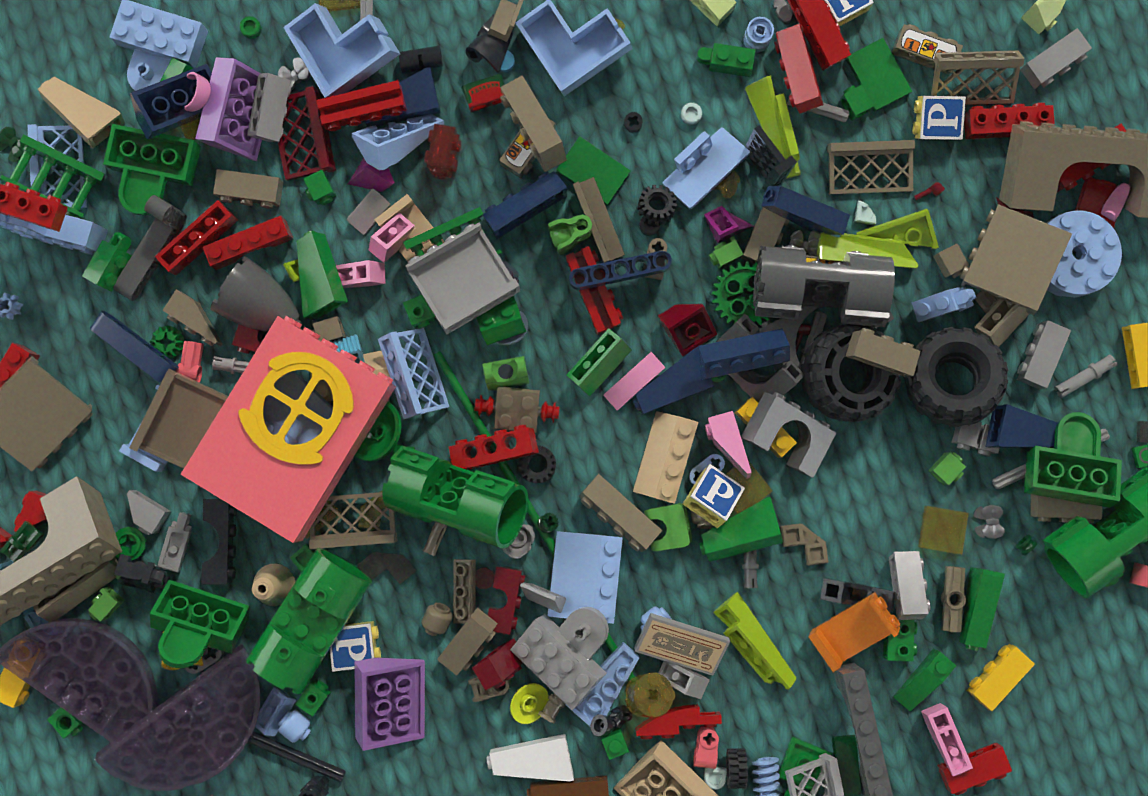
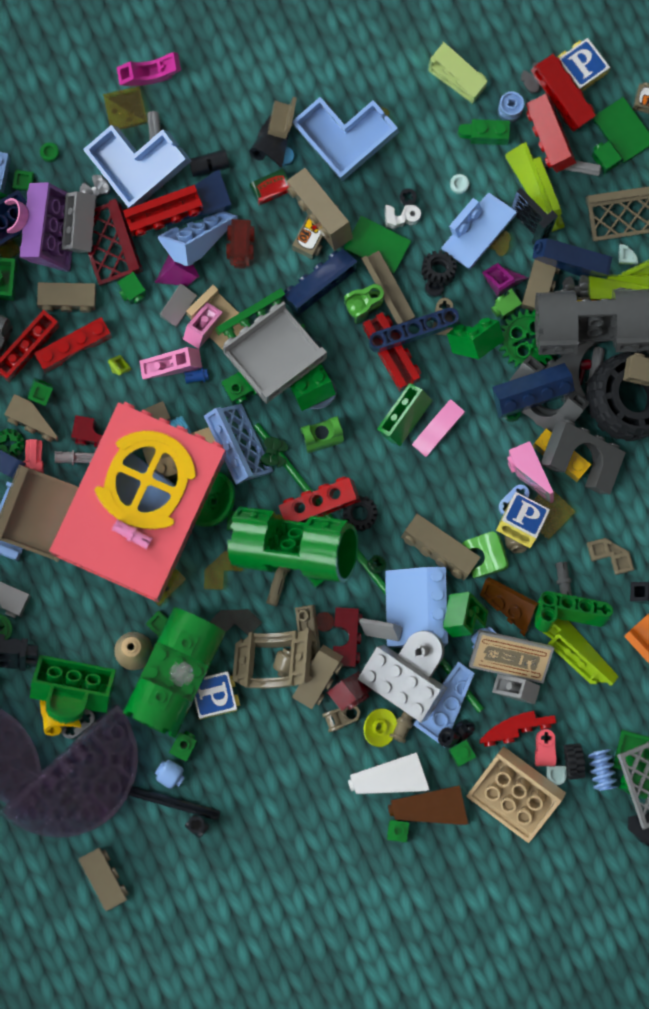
camera: 15 degrees left, 5 degrees down
light grey hinge [157,512,192,573] -> none
black arch [201,499,237,585] -> none
dark grey cylinder [210,257,301,332] -> none
light blue slope [252,687,296,736] -> none
green slope [296,231,348,319] -> none
dark tan fence [309,492,397,549] -> none
medium lavender slope [354,658,425,751] -> none
dark tan plate [475,386,560,432] -> none
light grey hair [503,524,535,559] -> none
clear yellow brick [625,673,675,718] -> none
dark blue slope [633,347,714,415] -> none
tan slope [633,411,698,504] -> none
dark red slope [658,304,717,357] -> none
green slope [699,497,783,562] -> none
none -> green tile [12,170,34,191]
none -> green brick [27,378,53,406]
none -> bright pink pin [112,519,152,549]
none -> clear gear [169,662,194,686]
none -> blue pin [184,367,209,384]
none -> dark tan wedge [232,628,316,688]
none -> dark green piece [260,437,288,468]
none -> white leg [384,205,421,230]
none -> green brick [443,592,488,637]
none -> green brick [447,318,504,359]
none -> reddish brown wing [480,577,538,637]
none -> green beam [535,591,613,632]

